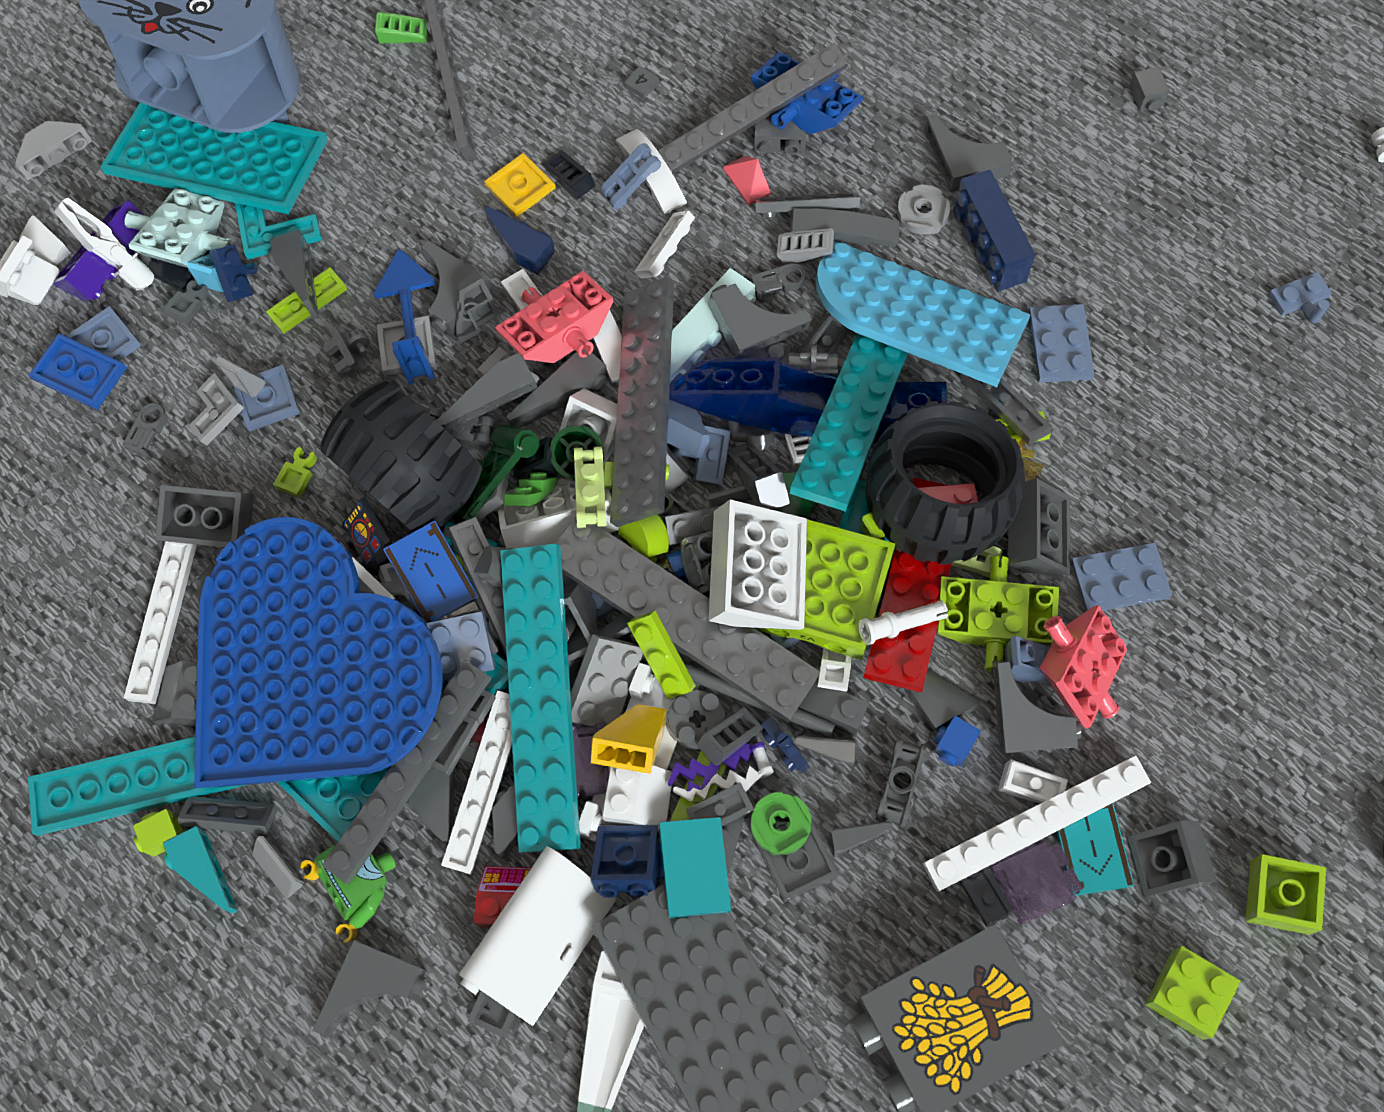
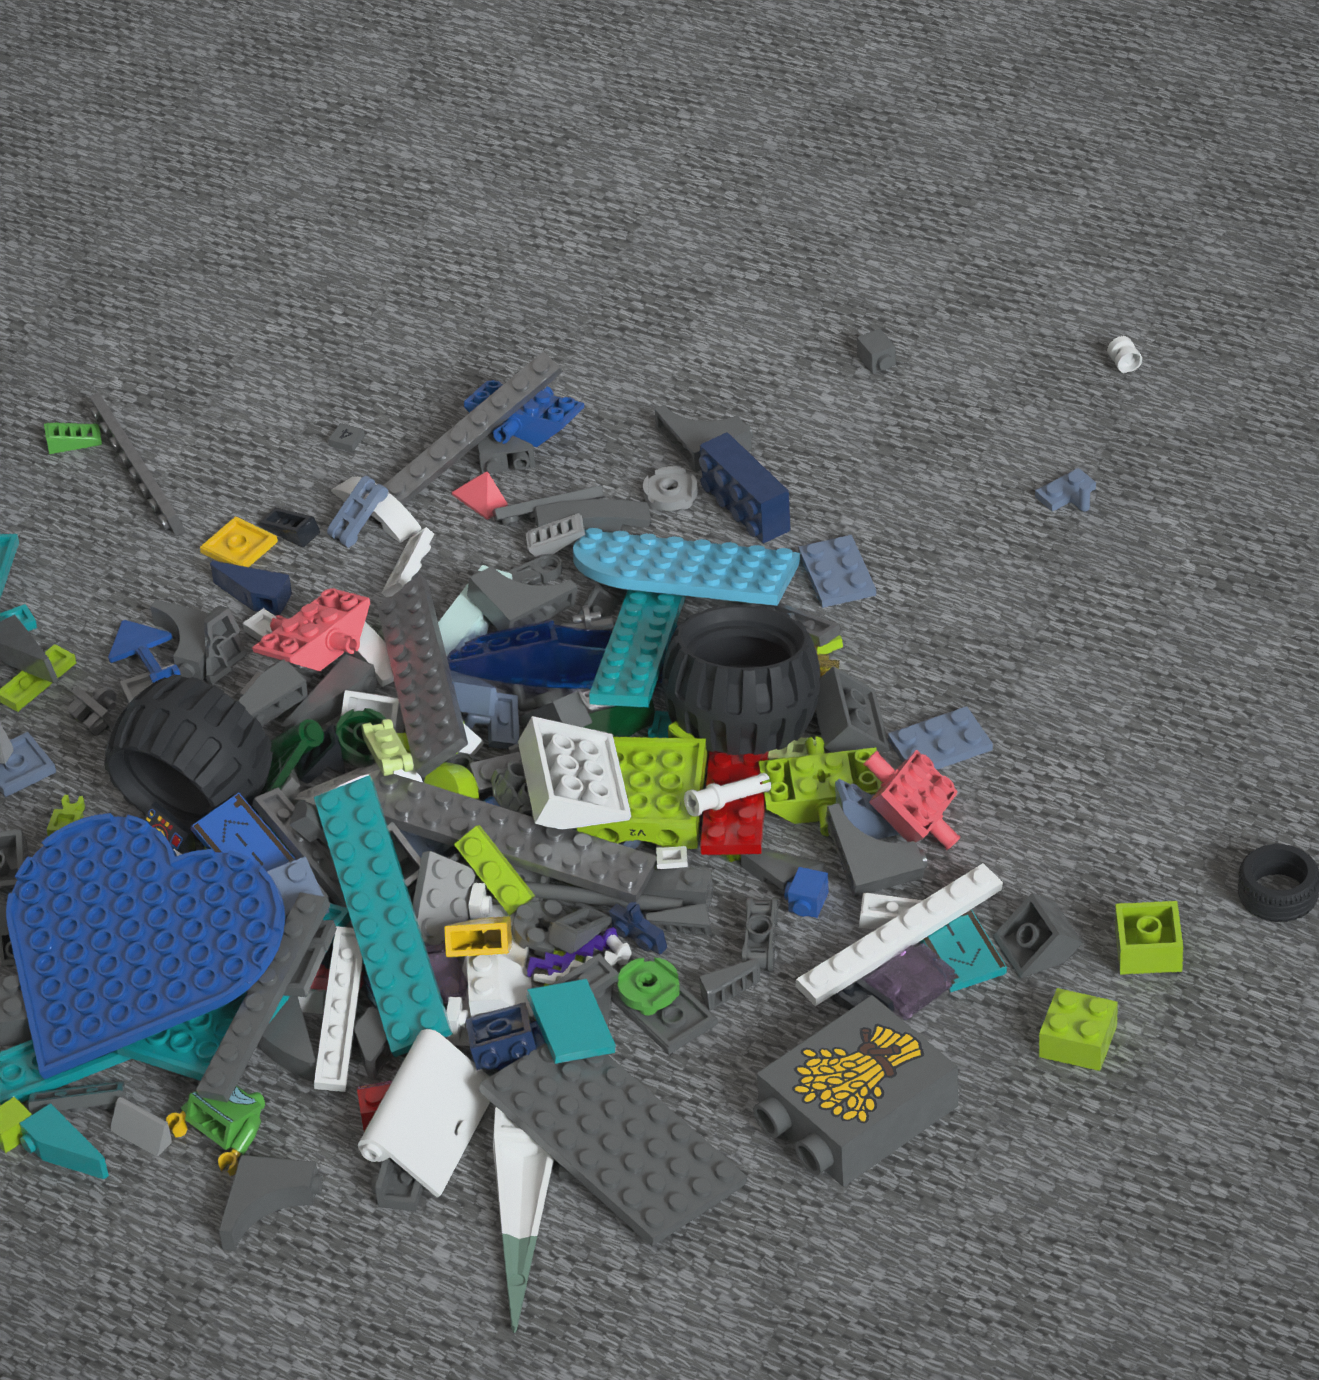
camera: 15 degrees left, 25 degrees down
bright green slope [504,472,558,506] -> none

